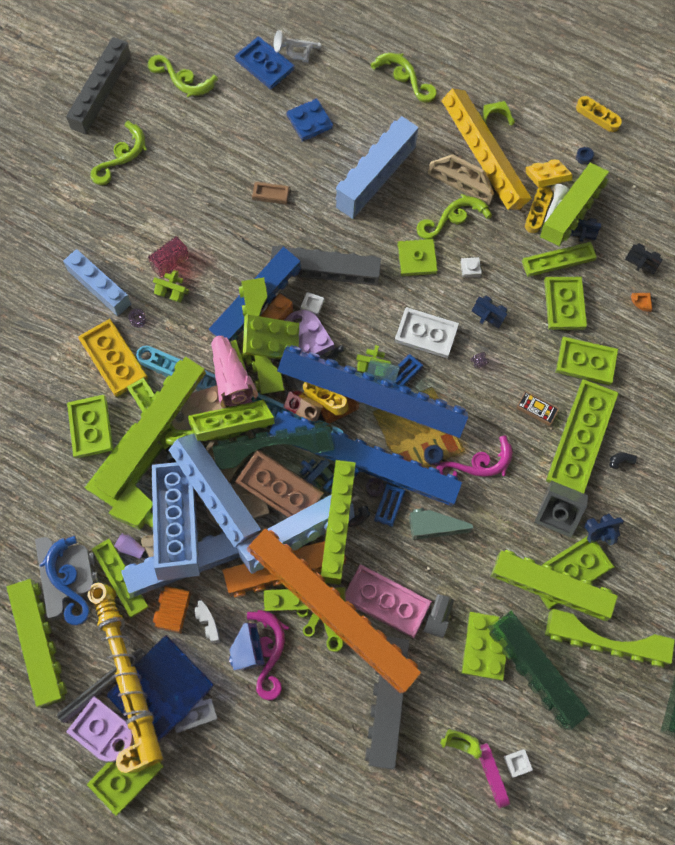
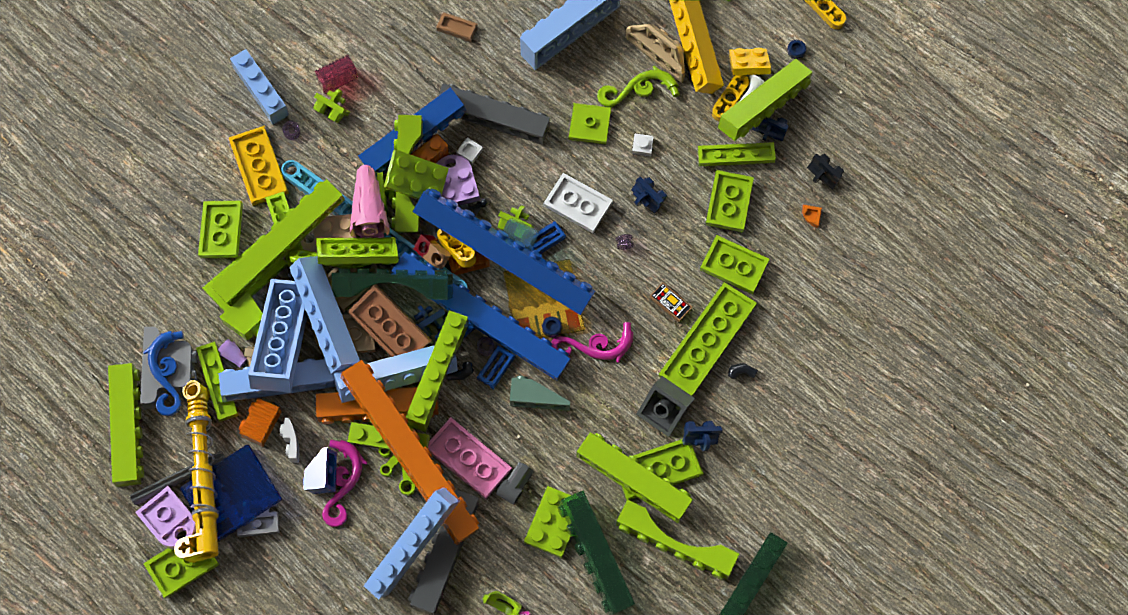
camera: 15 degrees right, 0 degrees up
none -> light blue brick [364,488,460,599]

